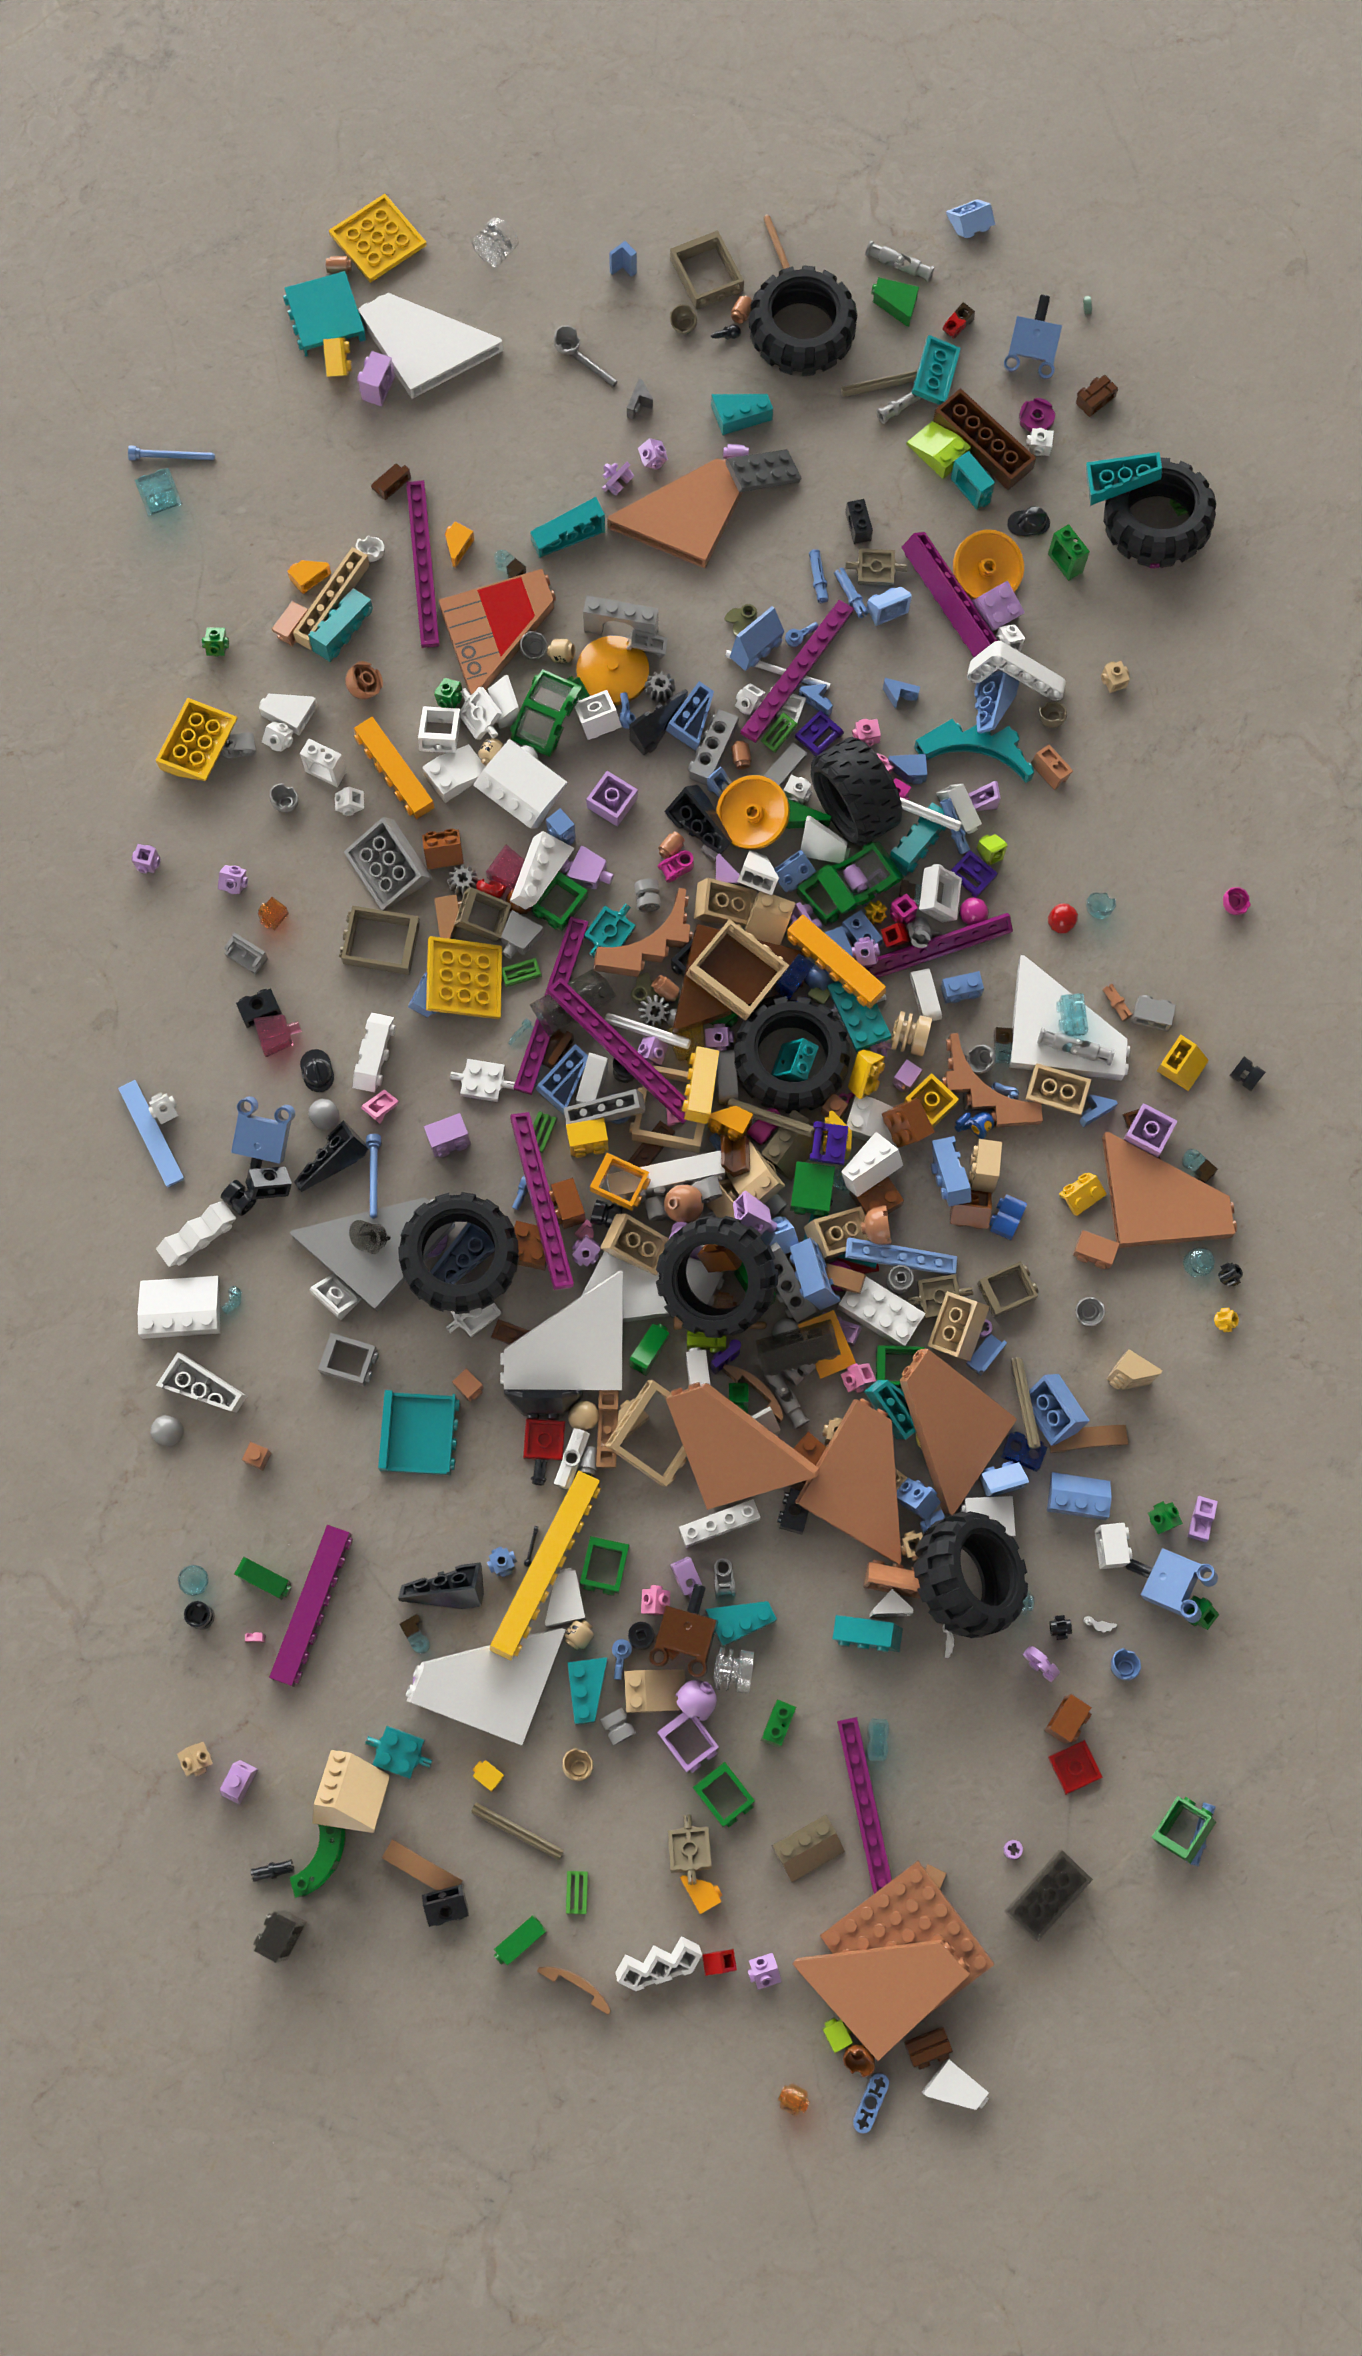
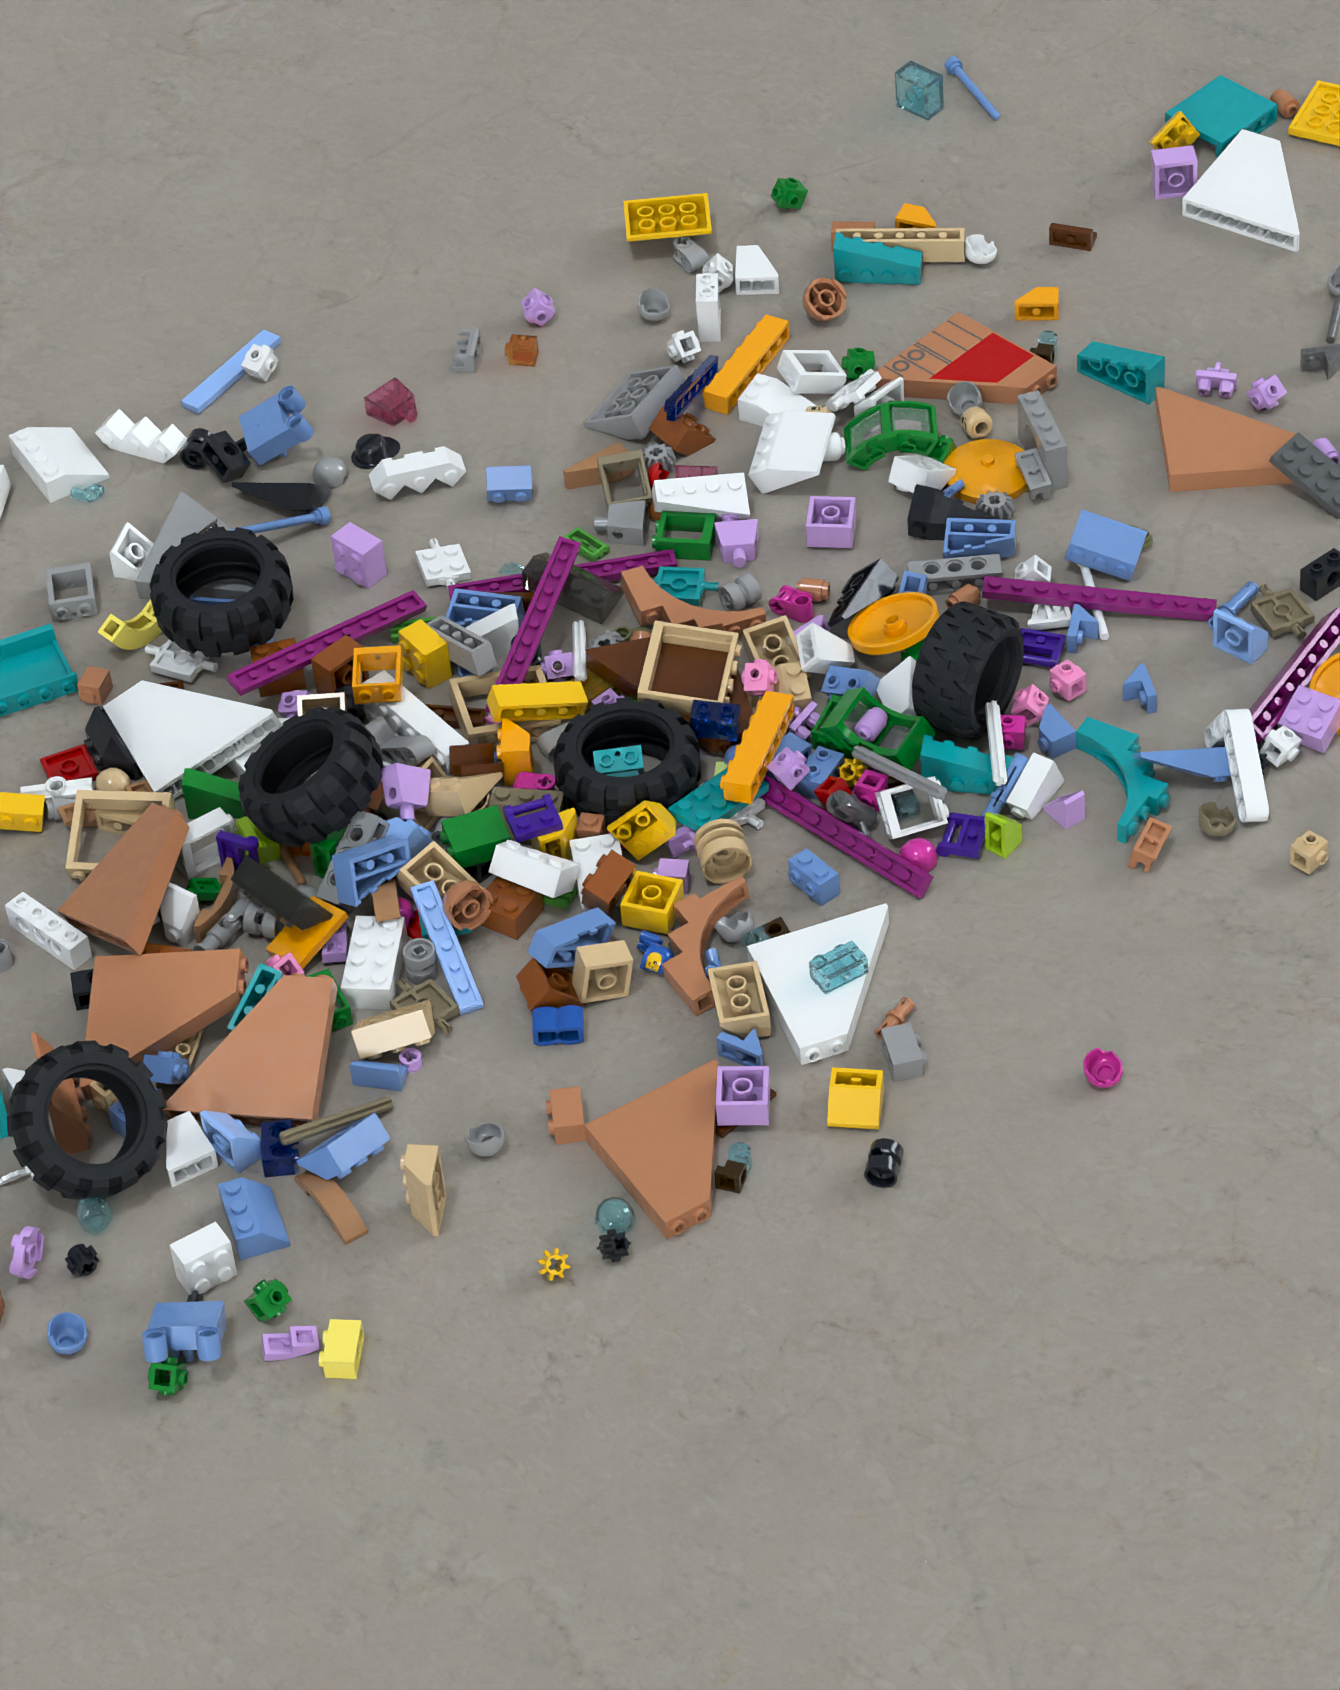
camera: 70 degrees right, 30 degrees down
lavender brick [132,844,161,874] -> none
black brick [236,988,282,1028] -> none
dark tan window [339,906,420,975] -> none
bright pink slope [361,1089,399,1124] -> none
magenta plate [406,480,440,648] -> none
yellow plate [426,936,502,1019] -> none
black pin [531,1459,547,1486] -> none
medium blue brick [546,808,576,845] -> none
nougat cylinder [664,1185,704,1223] -> none
dark tan axle [727,1098,815,1137] -> none
bright green tile [761,712,798,753] -> none
medium blue plate [785,622,819,647] -> none
medium blue pin [809,549,829,603] -> none
white beam [910,968,942,1021] -> none
dark tan window [977,1261,1039,1318] -> none
light grey piece [1037,1027,1115,1065] -> none
red hair [1048,903,1078,933] -> none
yellow bracket [1059,1173,1107,1216] -> none
white piece [1083,1616,1117,1633] -> none
clear light blue hair [1086,892,1116,919] -> none
none -> light yellow arch [98,599,162,650]
none -> light yellow brick [319,1319,364,1379]
none -> clear blue plate [664,355,718,422]
none -> bright pink brick [742,659,778,696]
none -> light grey axle [852,745,947,800]

